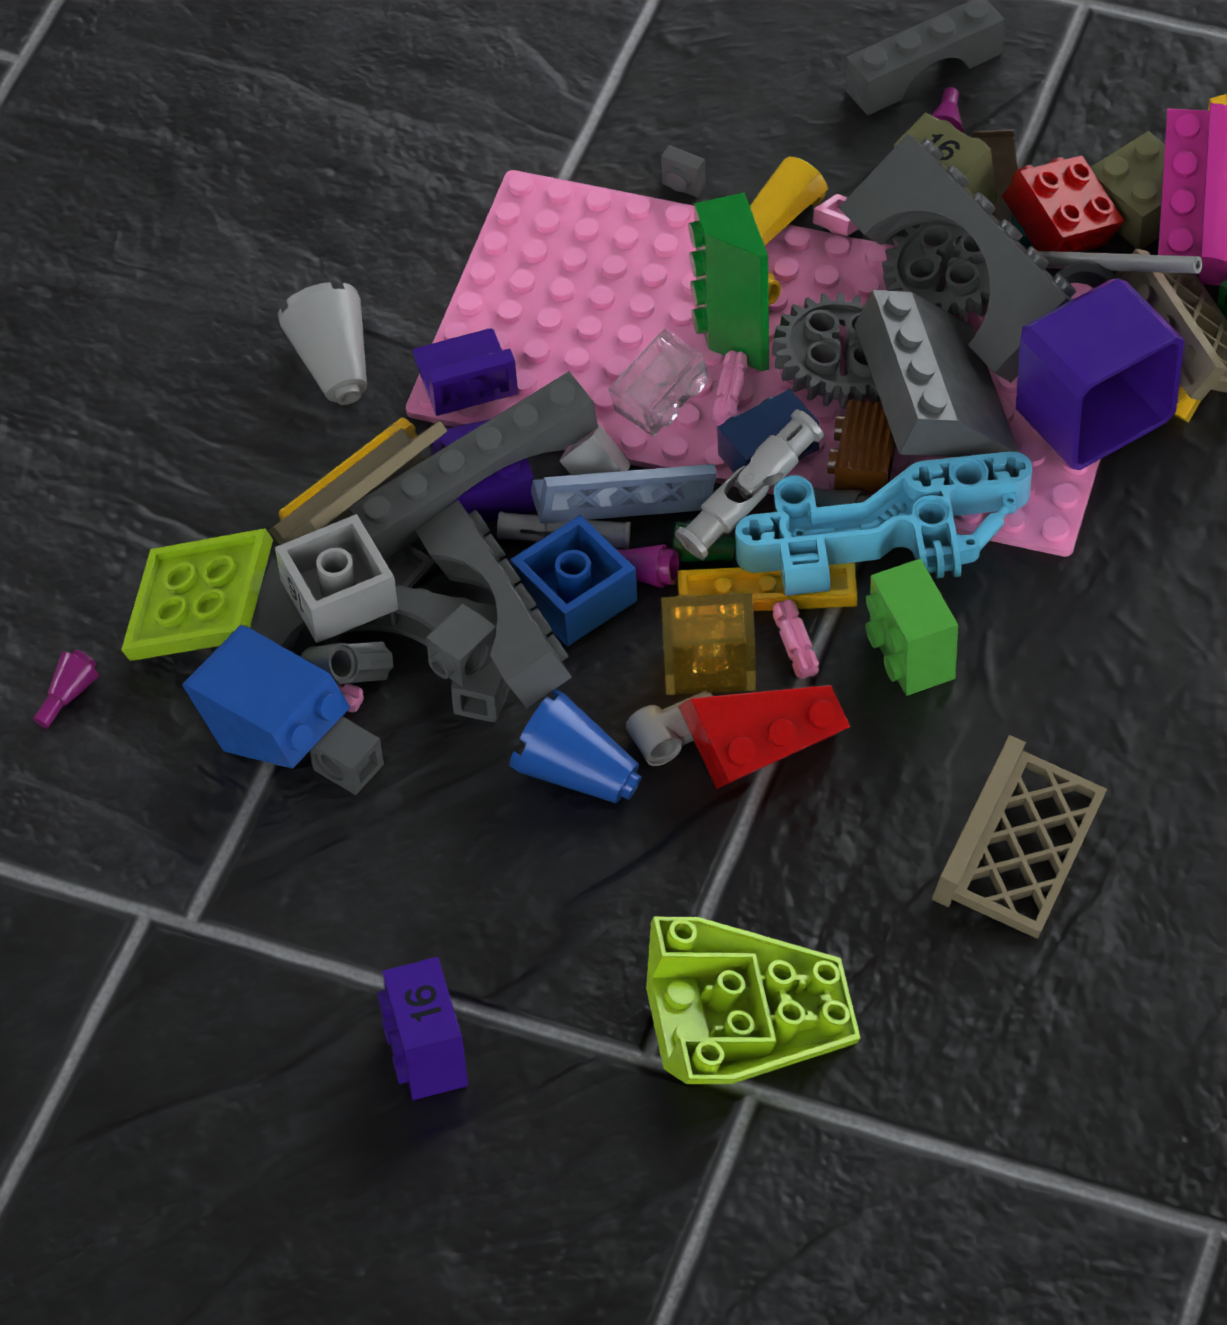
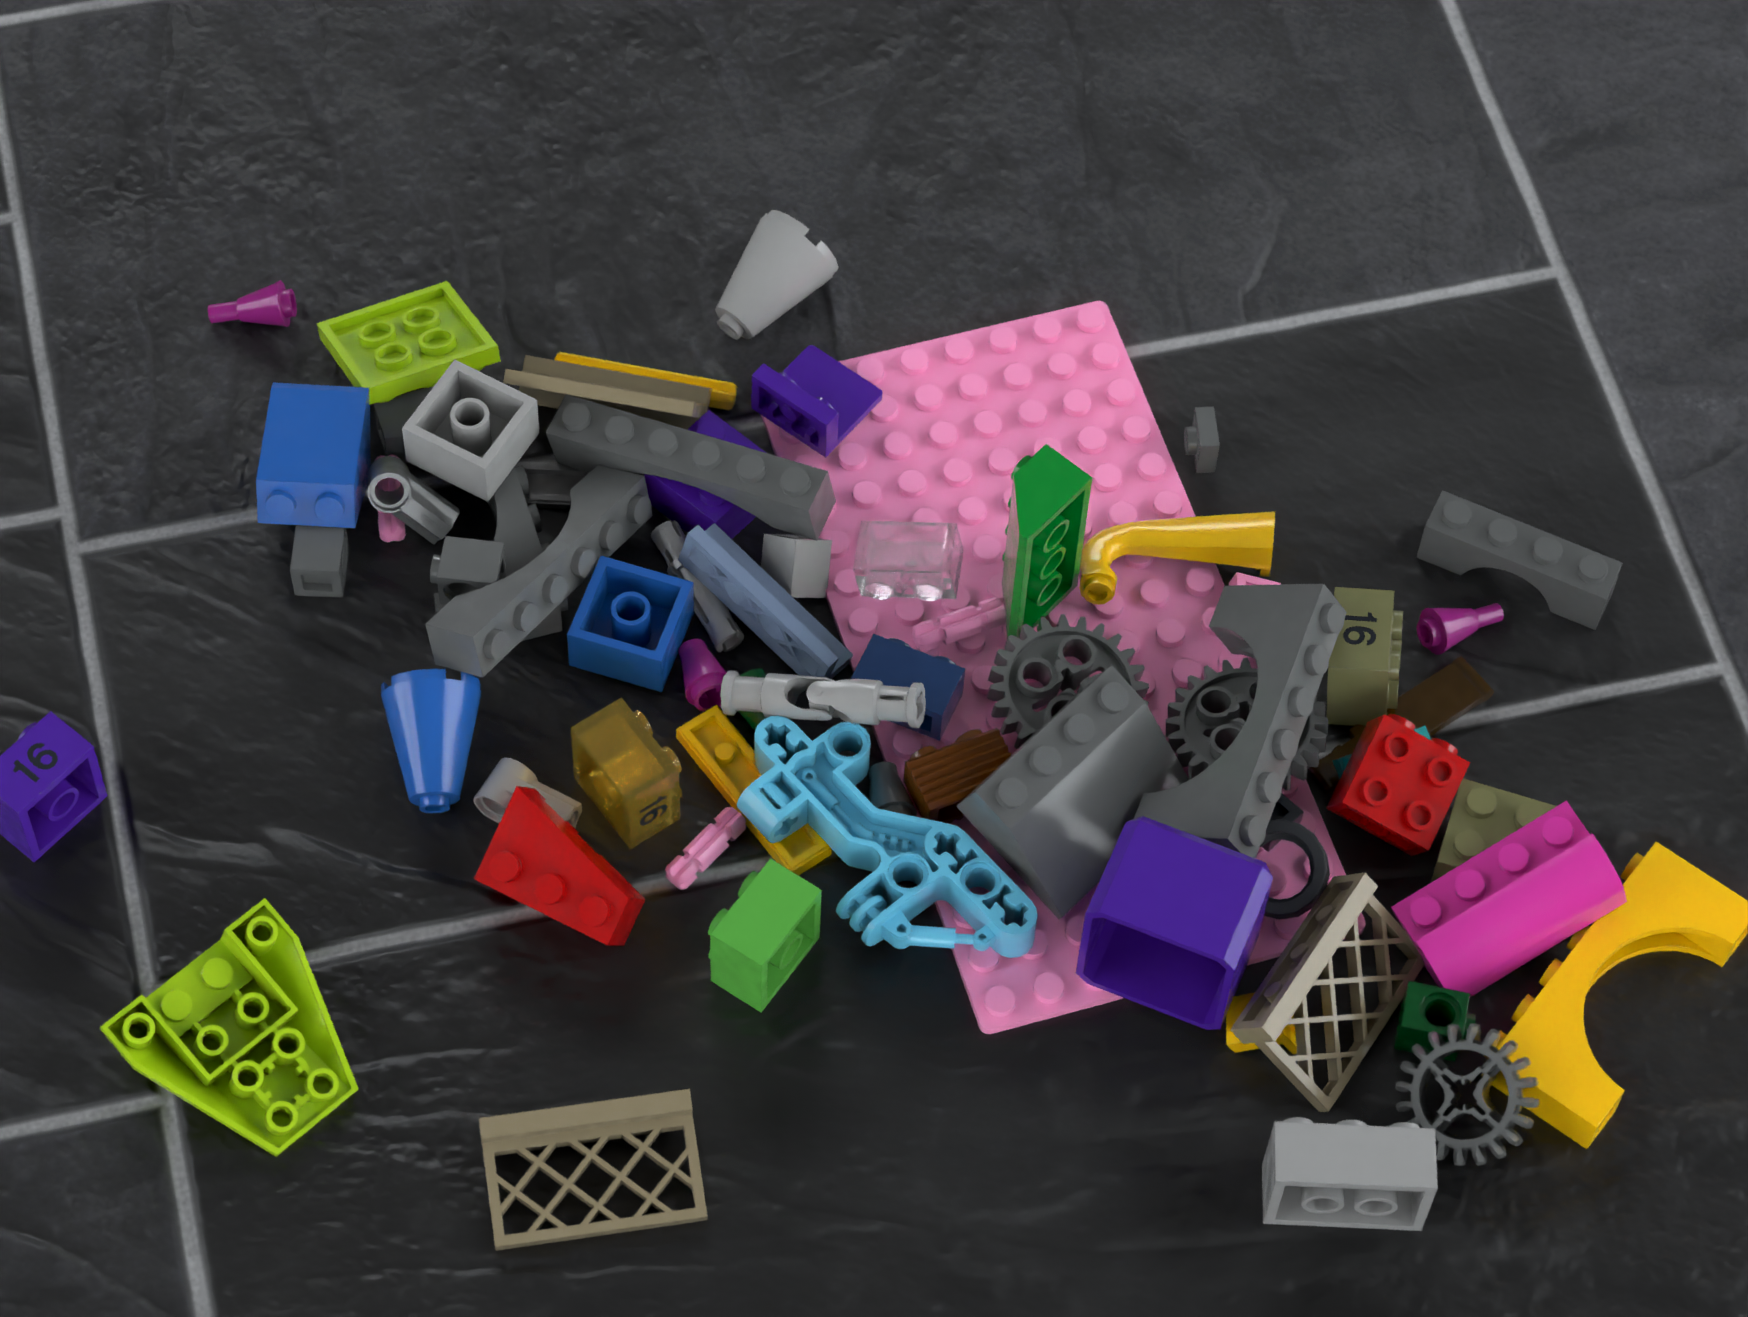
camera: 50 degrees right, 5 degrees up
light grey piece [1038,251,1202,274] -> none

